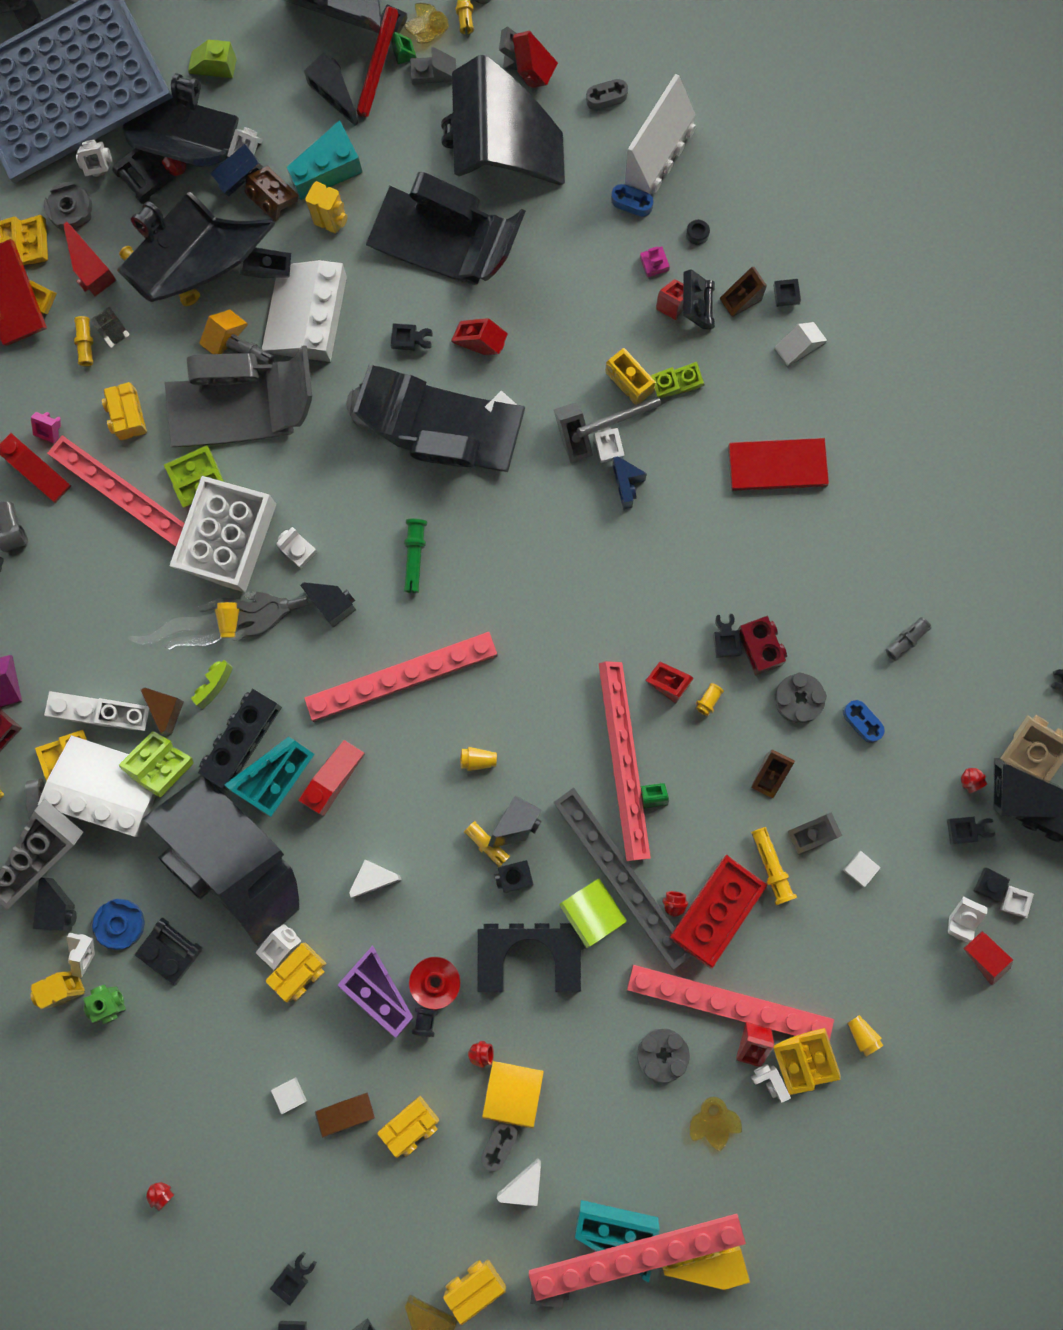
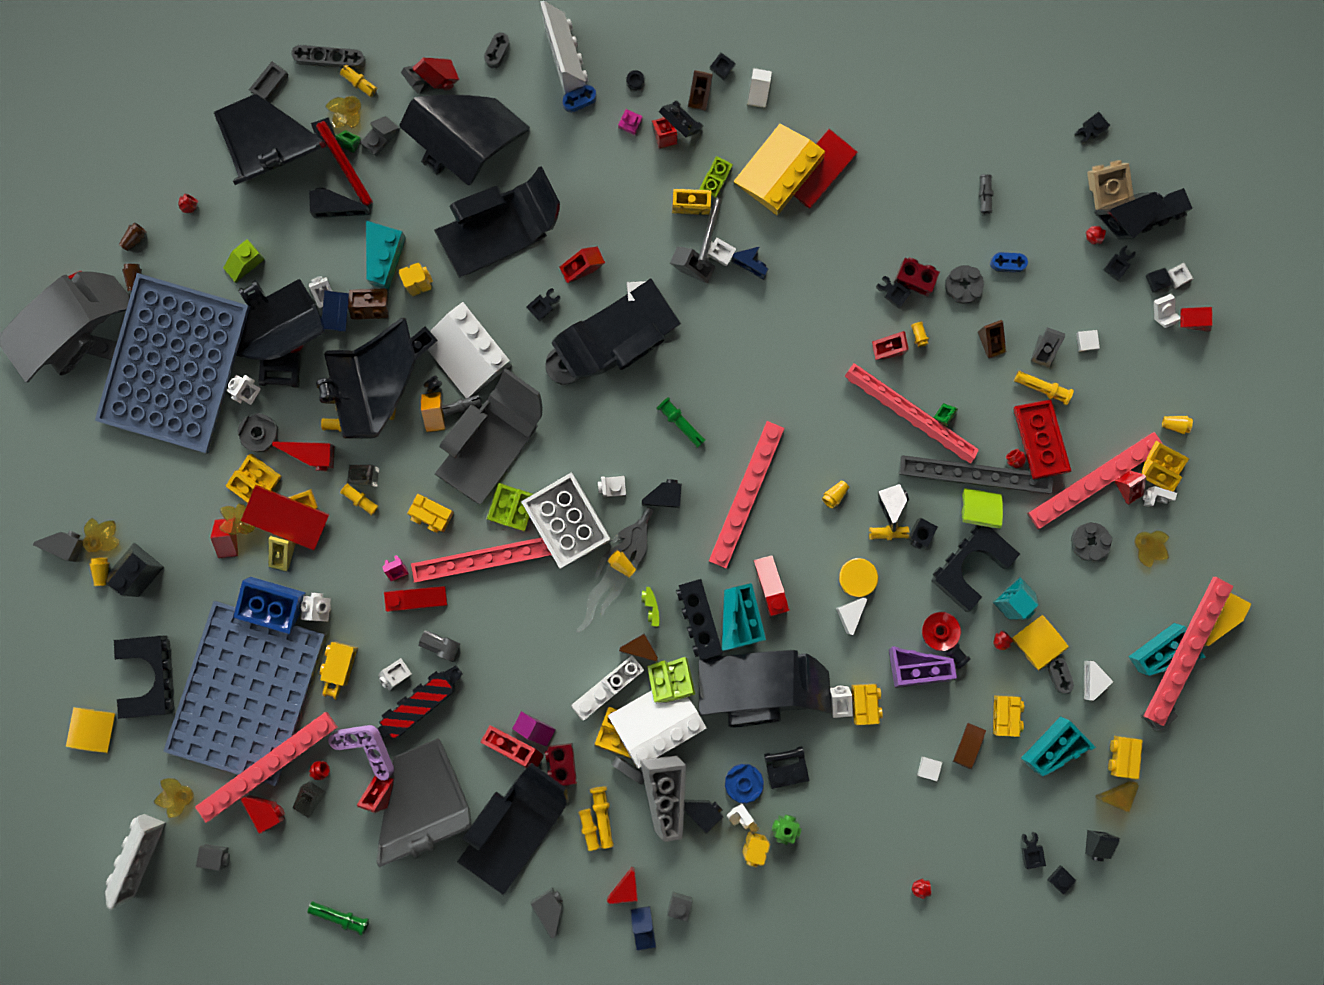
camera: 60 degrees left, 5 degrees up
none -> black bush [423,375,442,393]
none -> yellow slope [733,124,825,216]
none -> yellow tile [839,558,878,597]
none -> teal wedge [993,577,1039,620]
none -> teal wedge [1021,716,1096,776]

